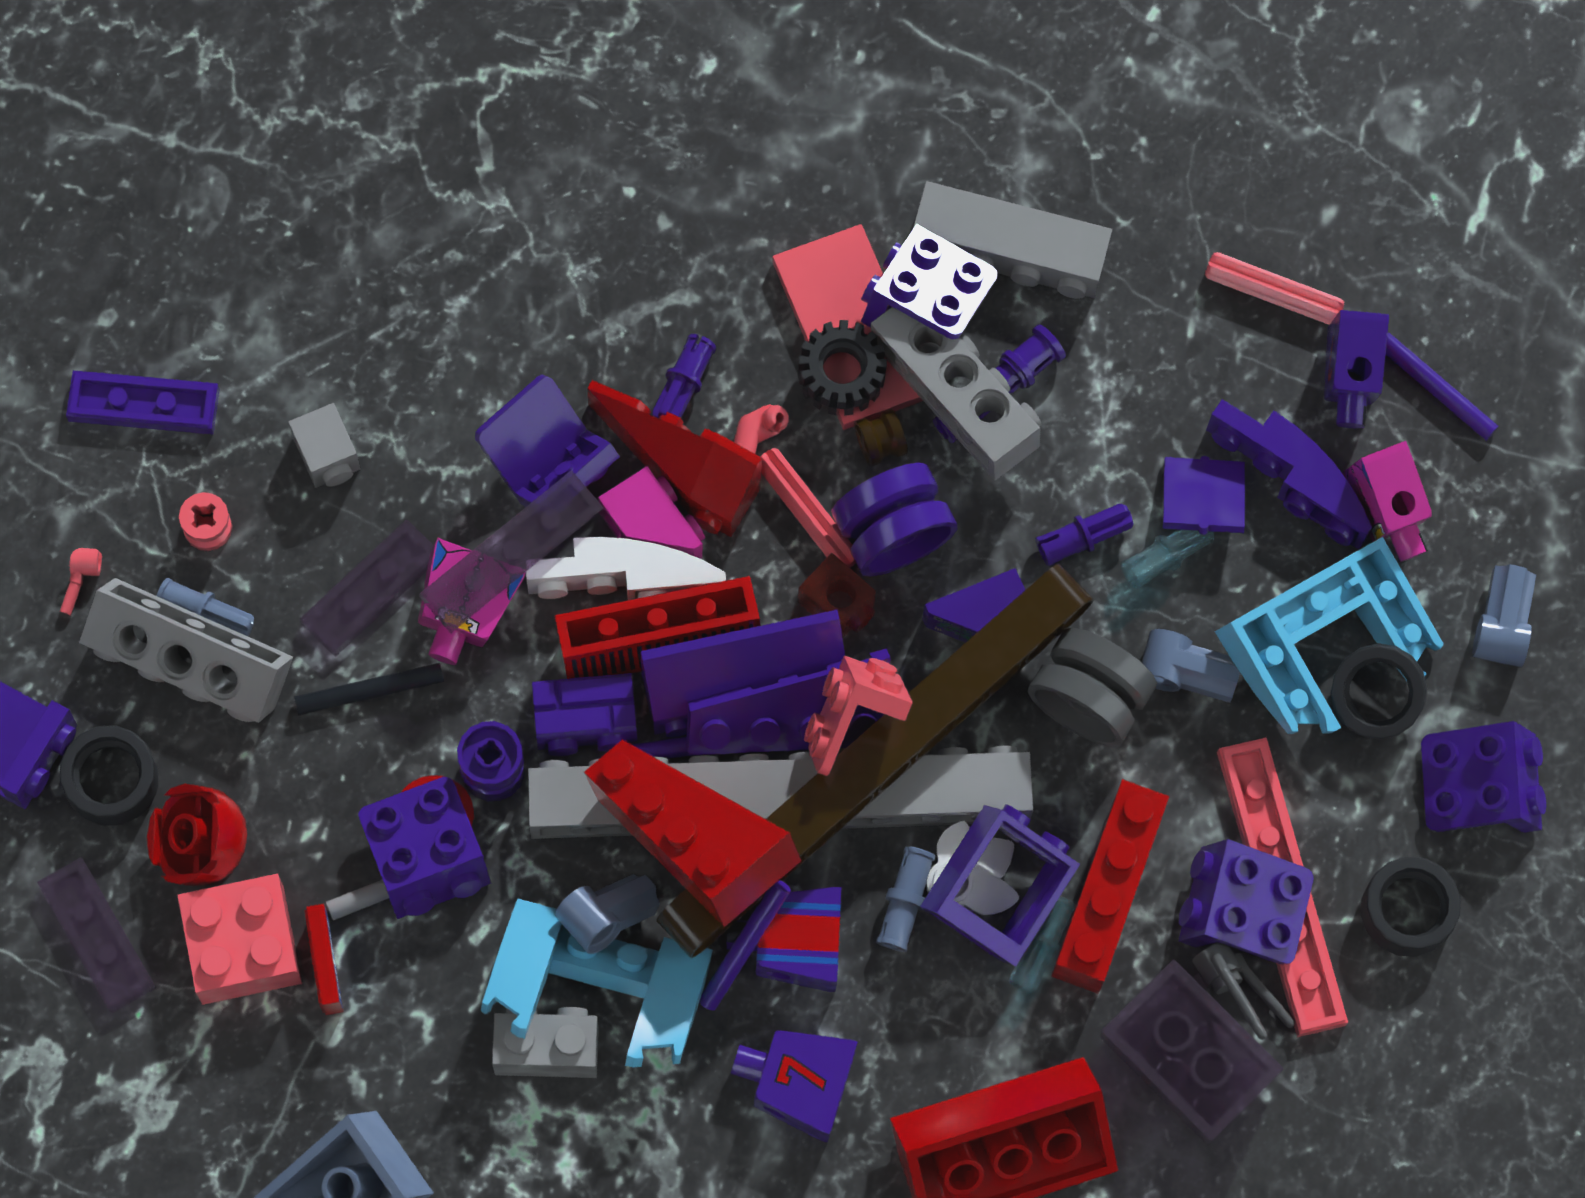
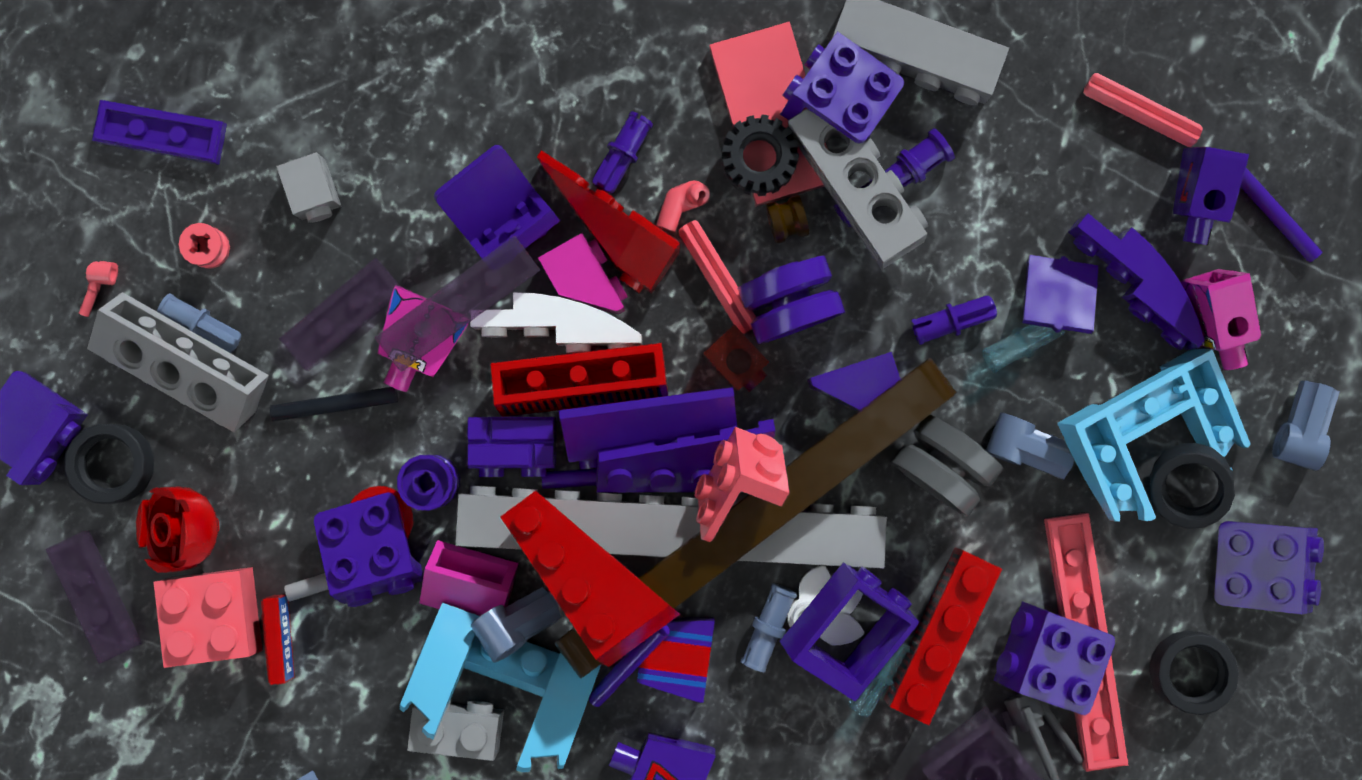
camera: 10 degrees right, 15 degrees up
none -> dark pink brick [419,540,519,616]

